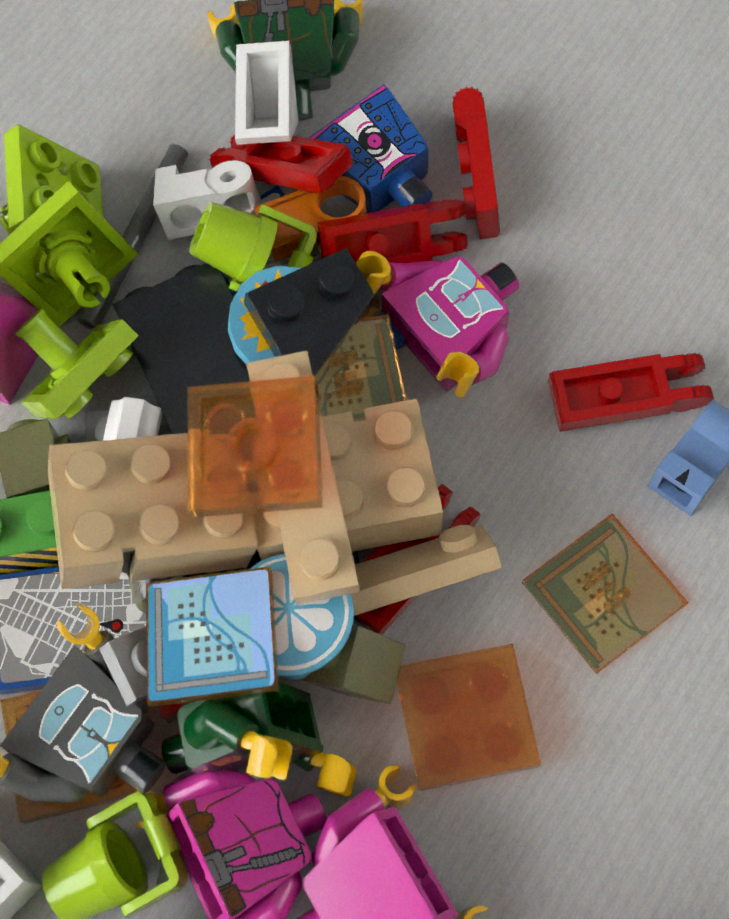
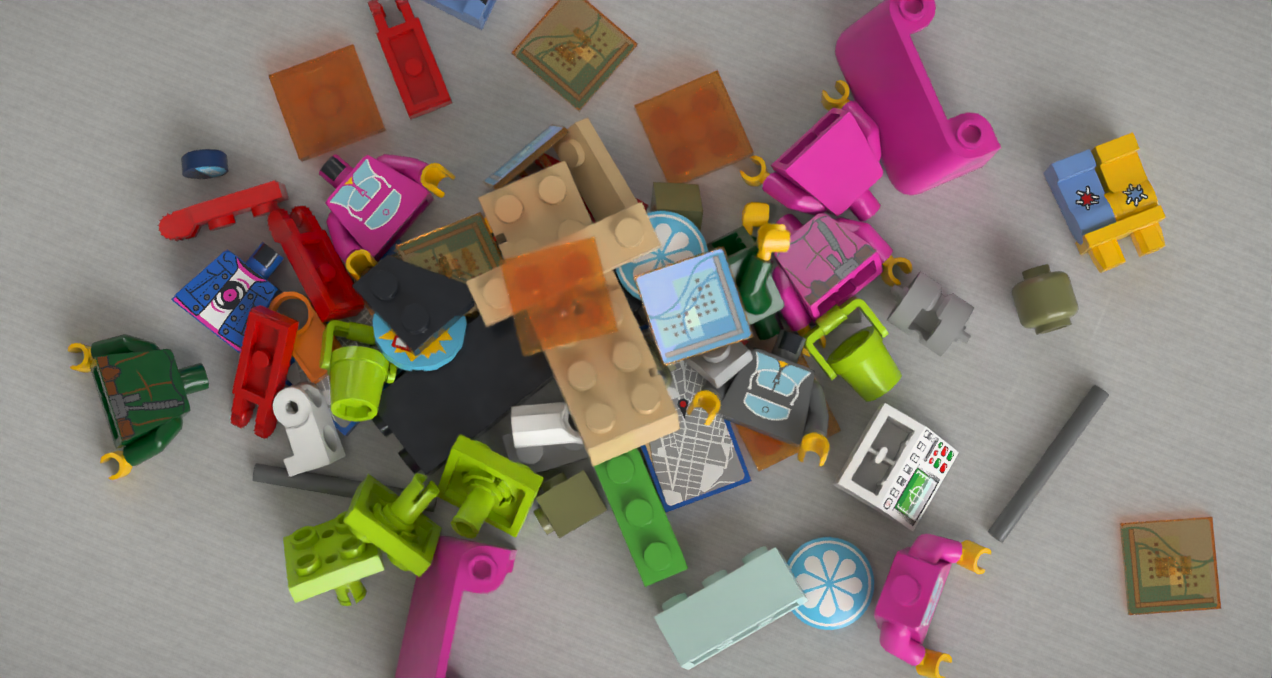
camera: 110 degrees left, 15 degrees up
white slope [235,41,299,145] -> none
none -> dark blue tile [181,149,229,179]
none -> clear orange plate [268,44,386,162]
none -> piece [483,124,569,191]

